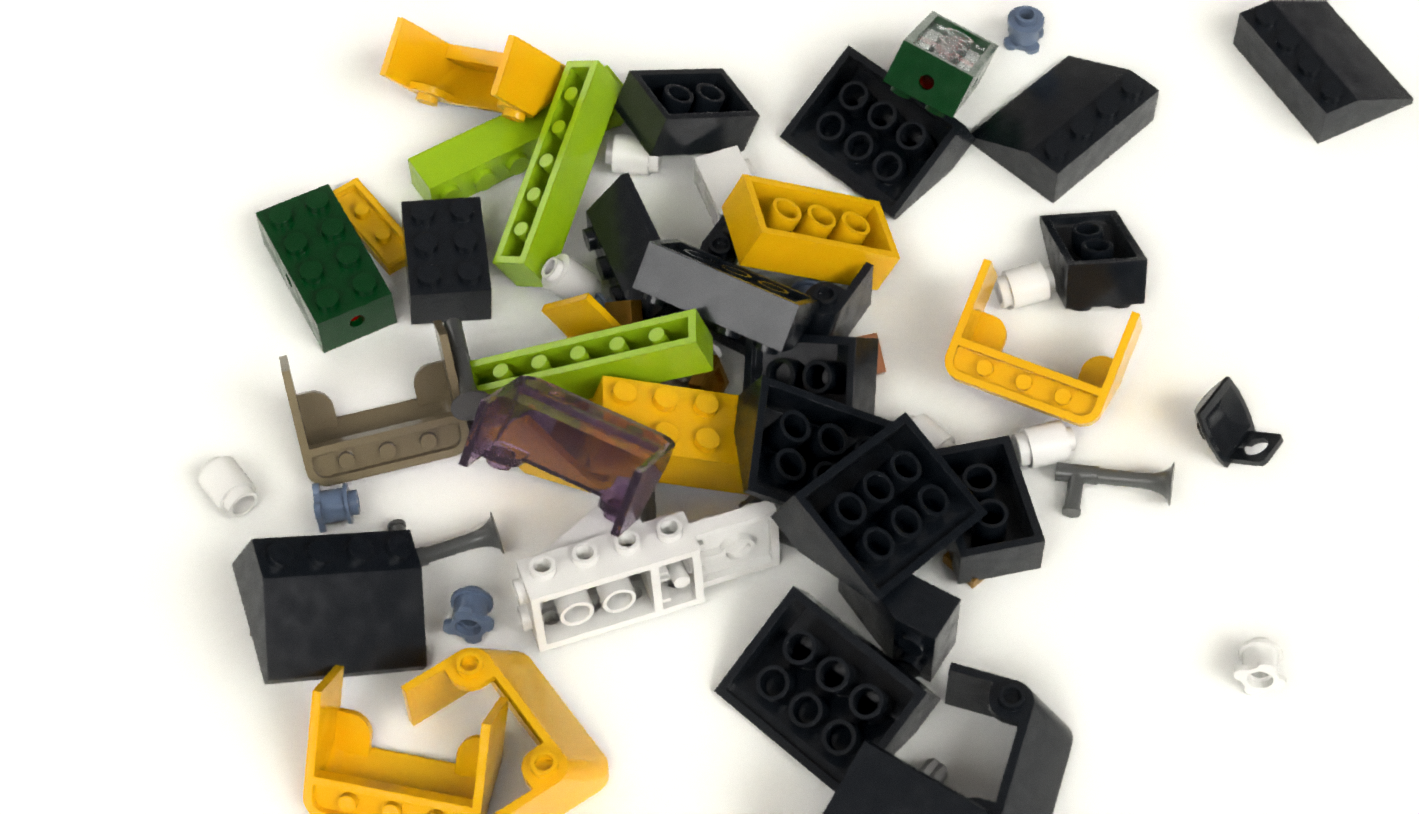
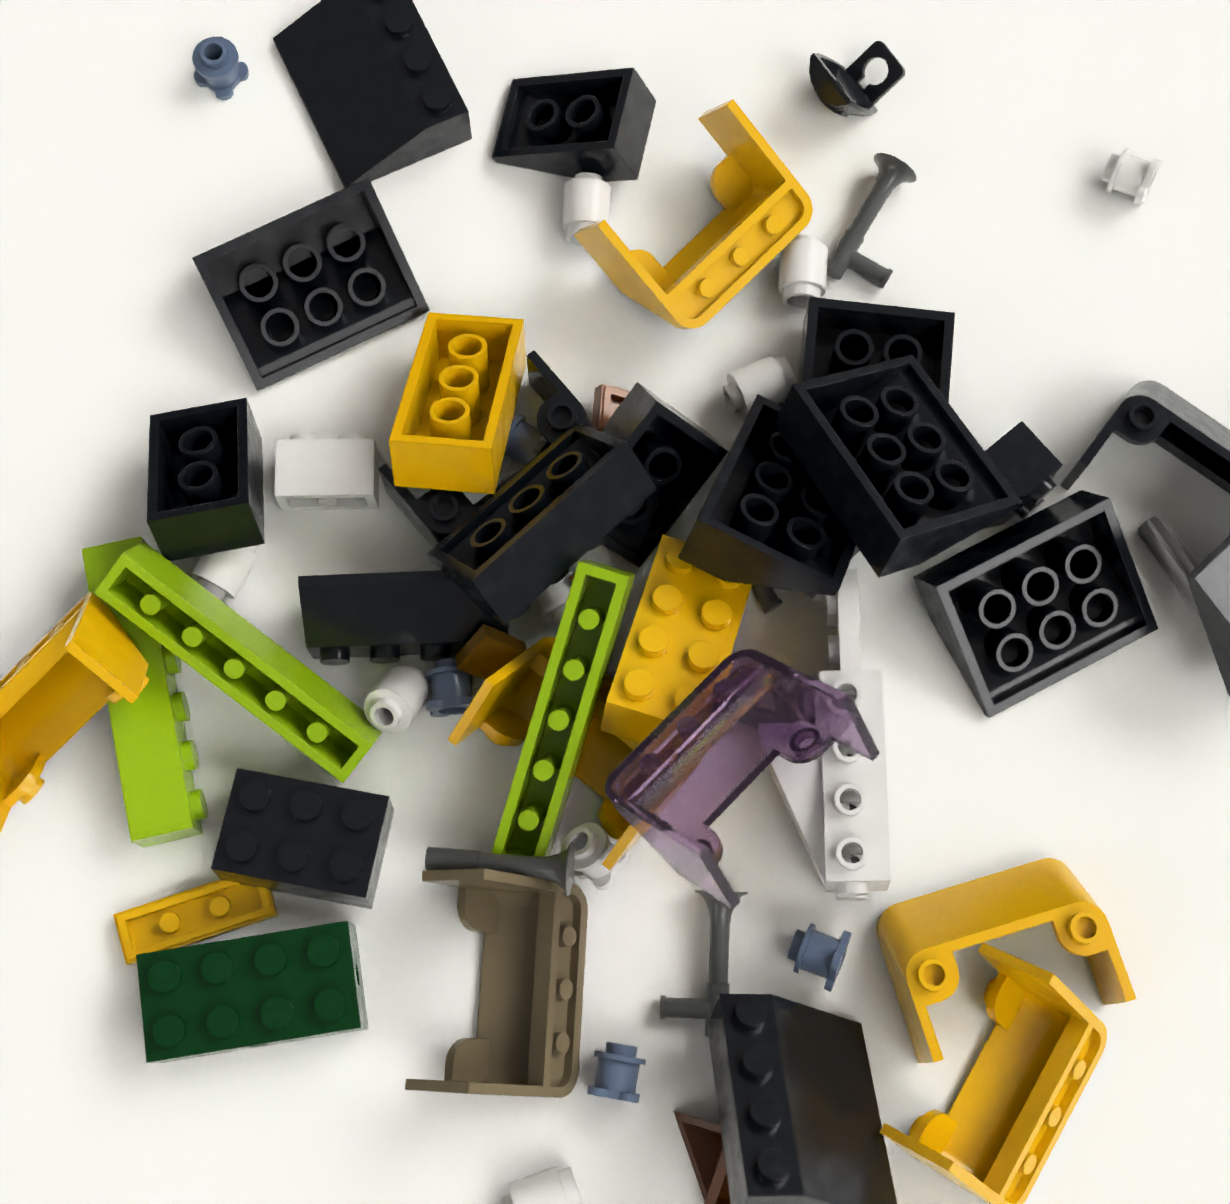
camera: 75 degrees left, 20 degrees up
dark green brick [883,11,998,118] -> none

